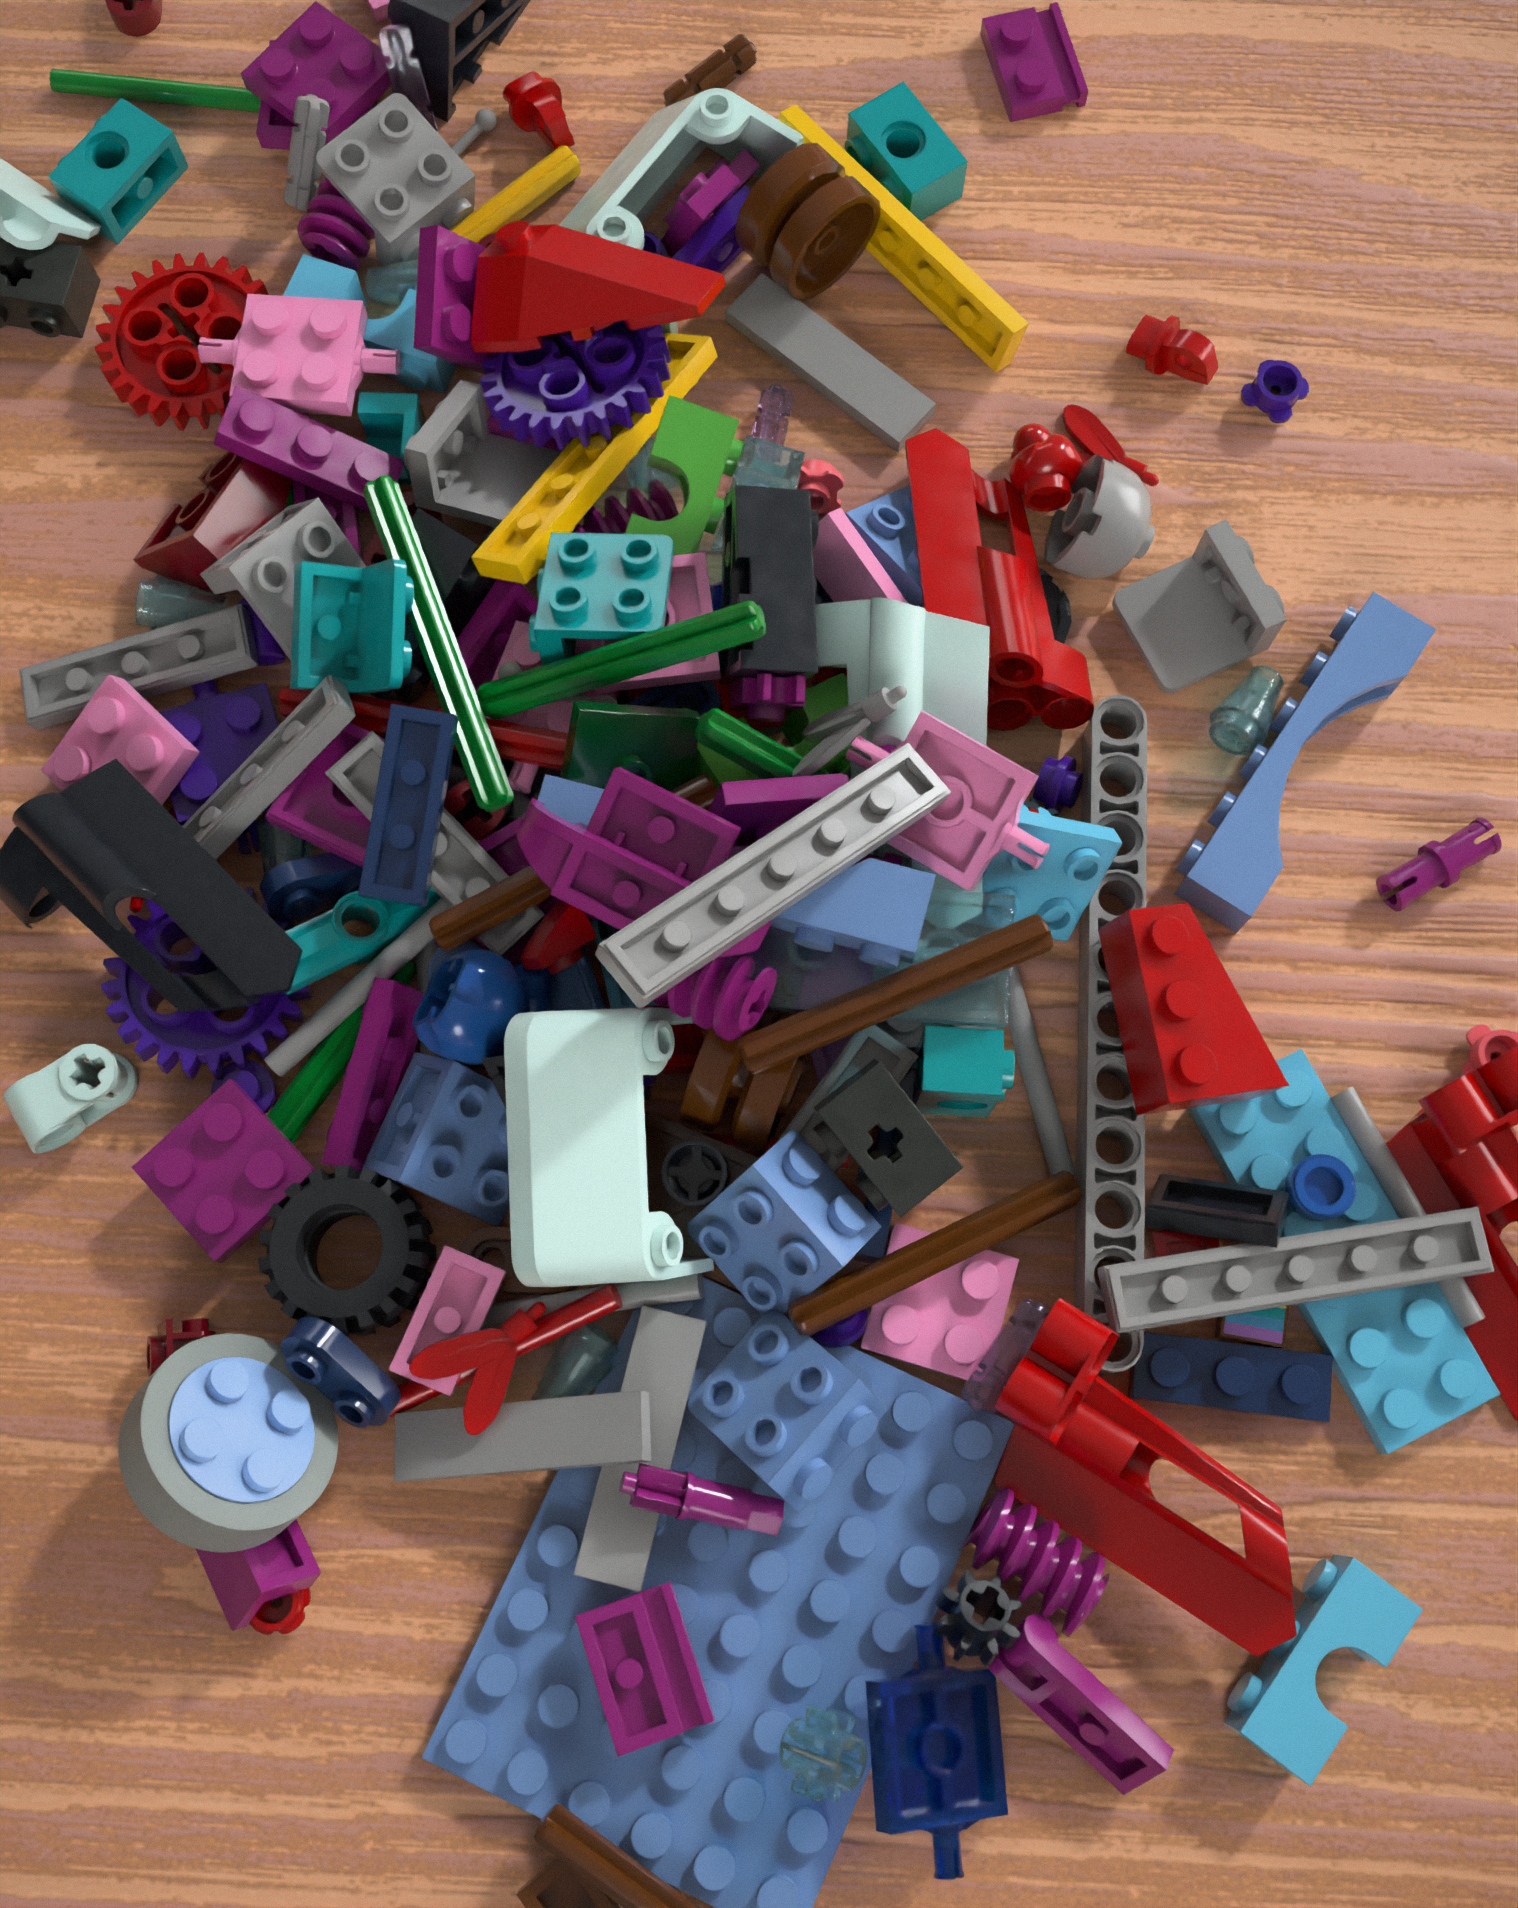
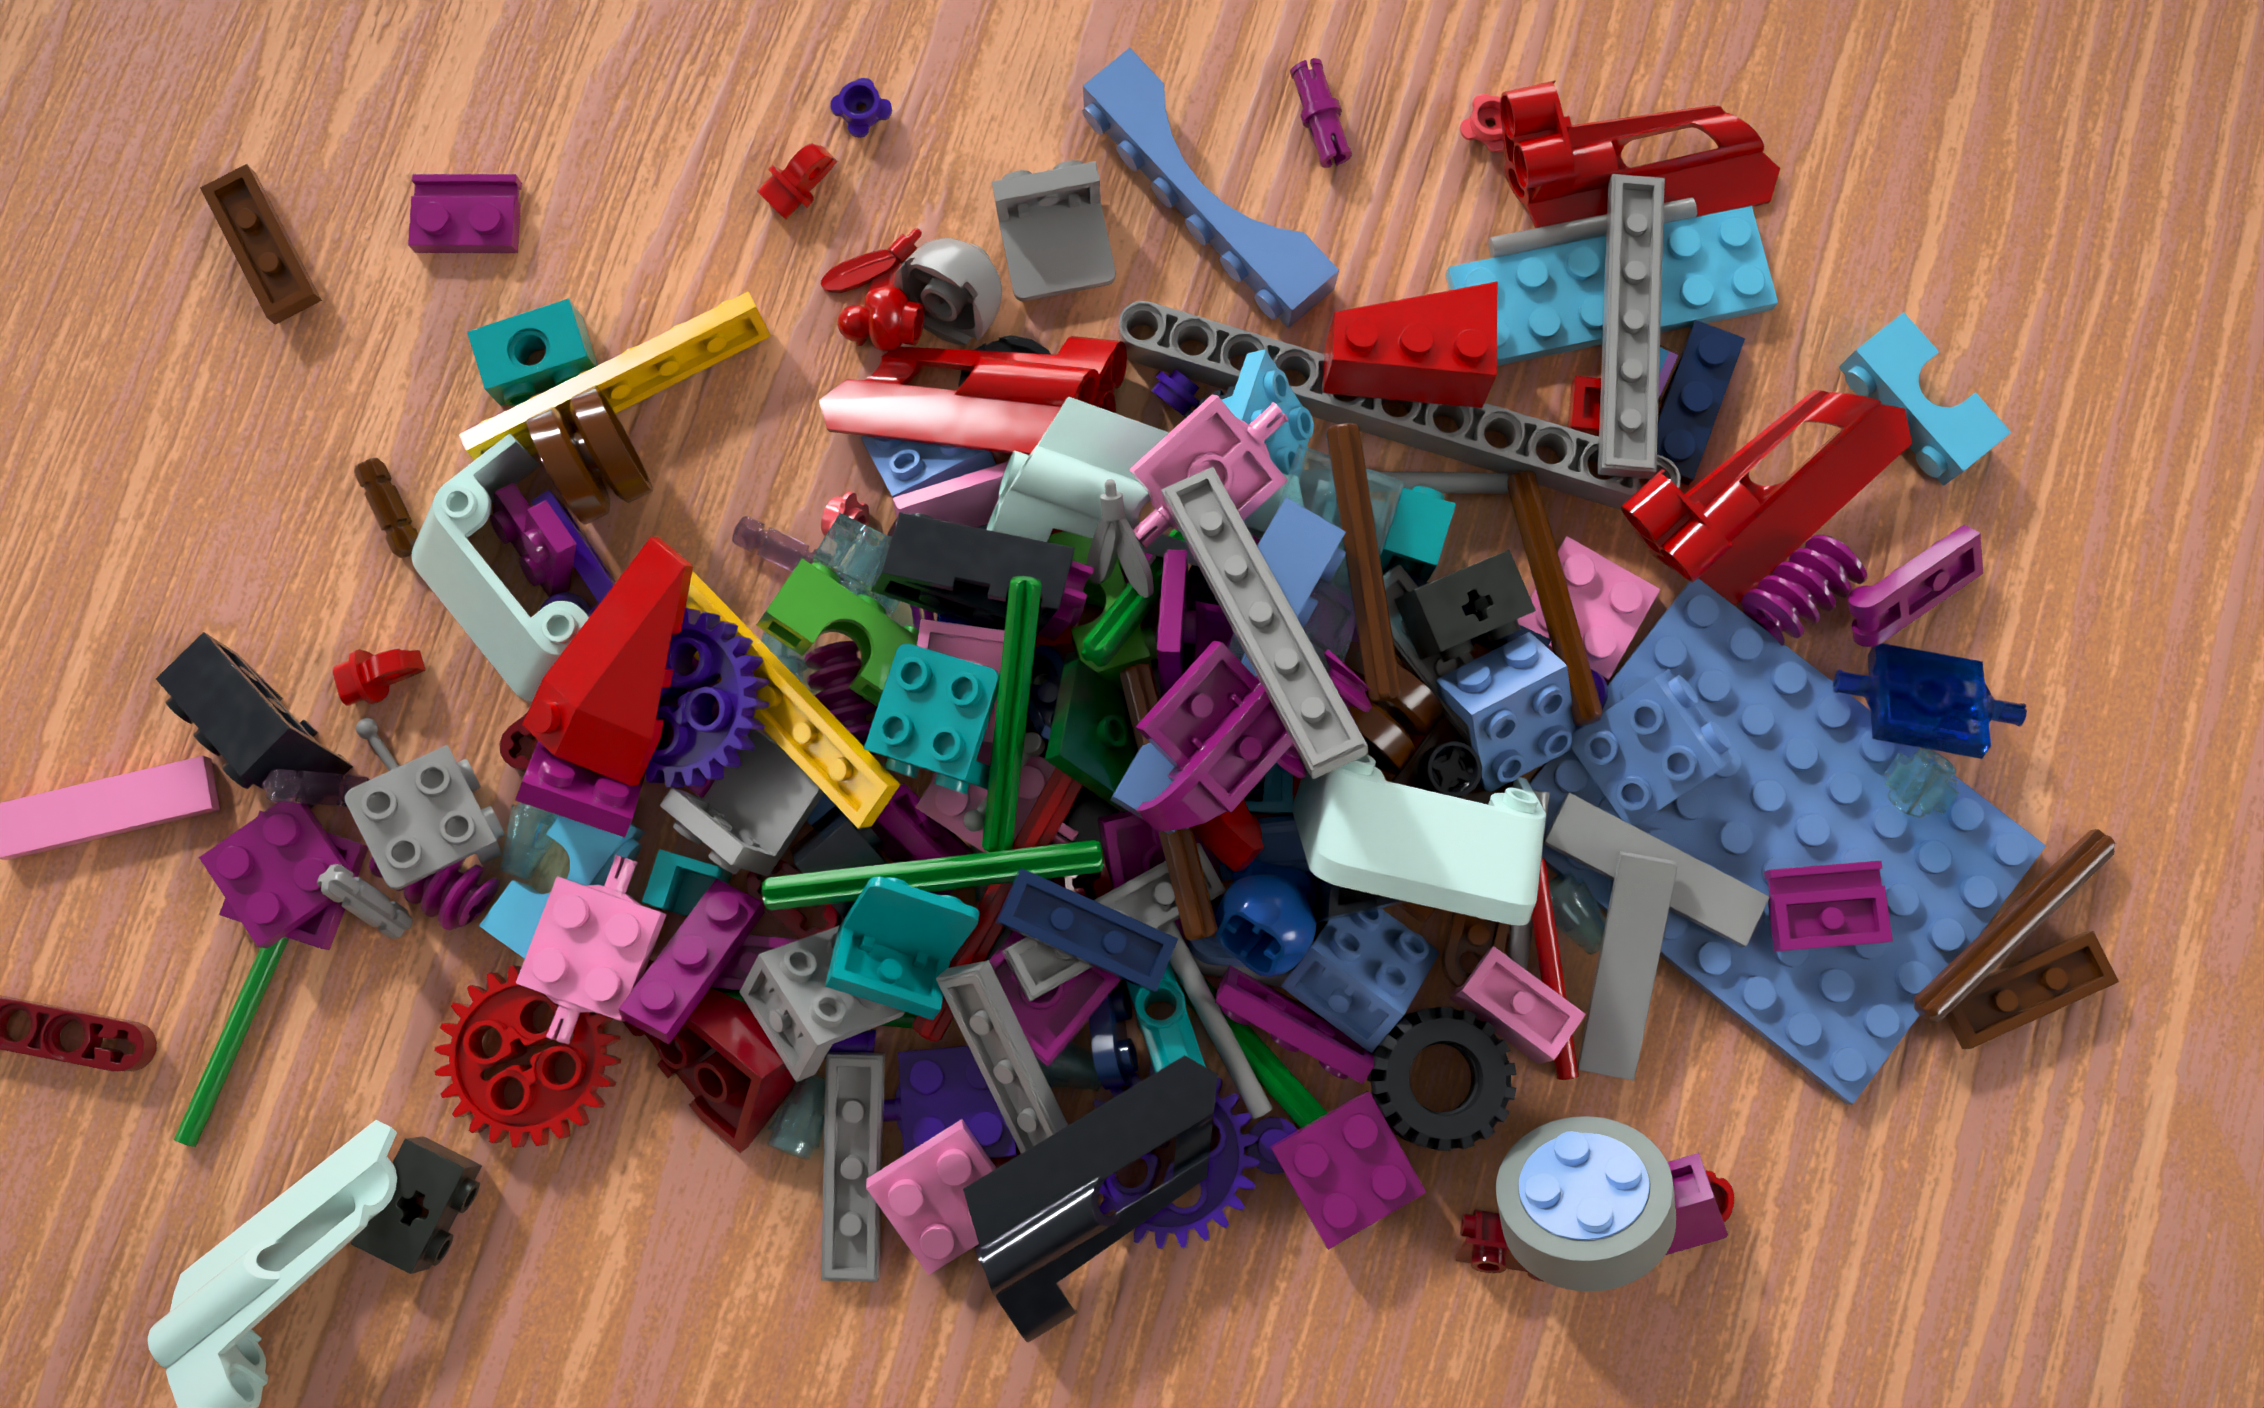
camera: 75 degrees left, 5 degrees up
light aqua piece [2,1044,139,1153] -> none
teal brick [48,98,189,245] -> none
dark blue plate [281,1317,401,1428] -> none
red piece [409,1301,546,1435] -> none
yellow axle [450,145,581,243] -> none
magenta piece [619,1463,784,1536] -> none
light grey tile [725,273,936,453] -> none
black gear [933,1571,1022,1667] -> none
clear purple axle [962,1299,1049,1414] -> none
black tile [1145,1174,1289,1248] -> none
clear light blue cone [1209,666,1284,755] -> none
blue tile [1285,1154,1356,1222] -> none

